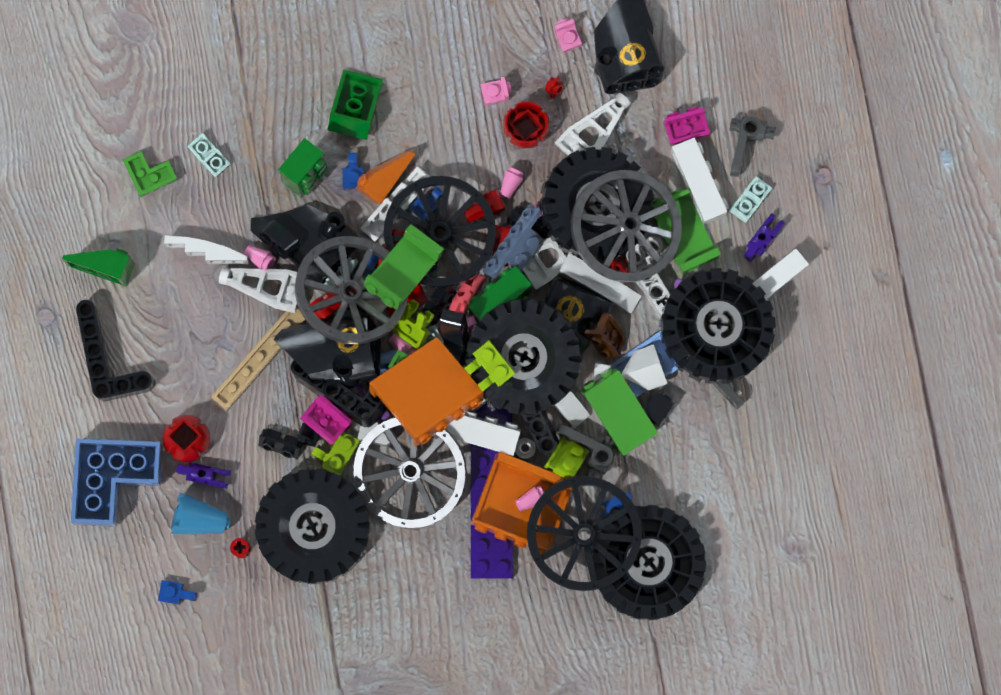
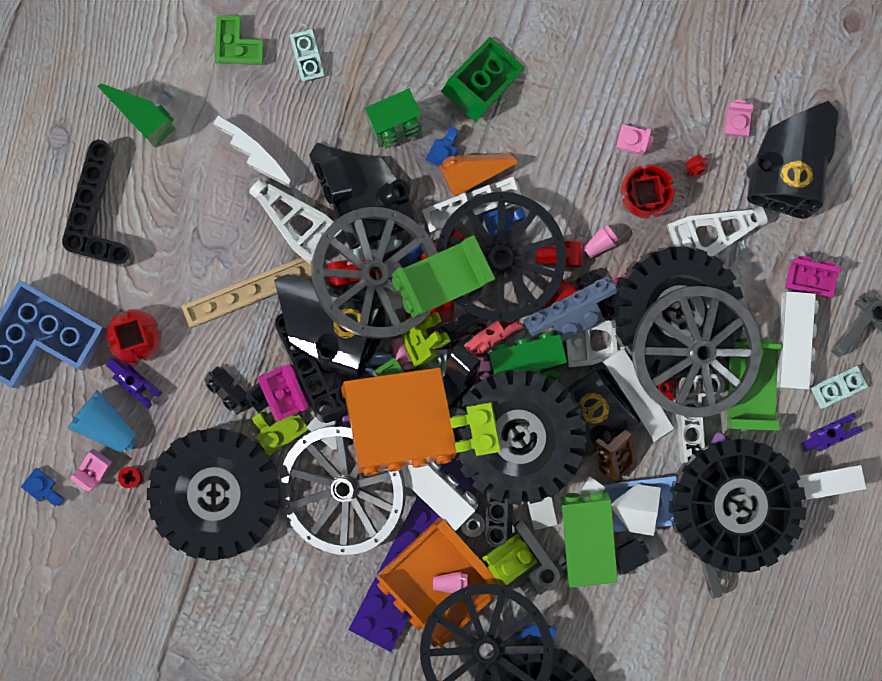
camera: 25 degrees right, 5 degrees up
bright pink cone [244,245,276,271] -> none
none -> bright pink bracket [71,448,112,492]

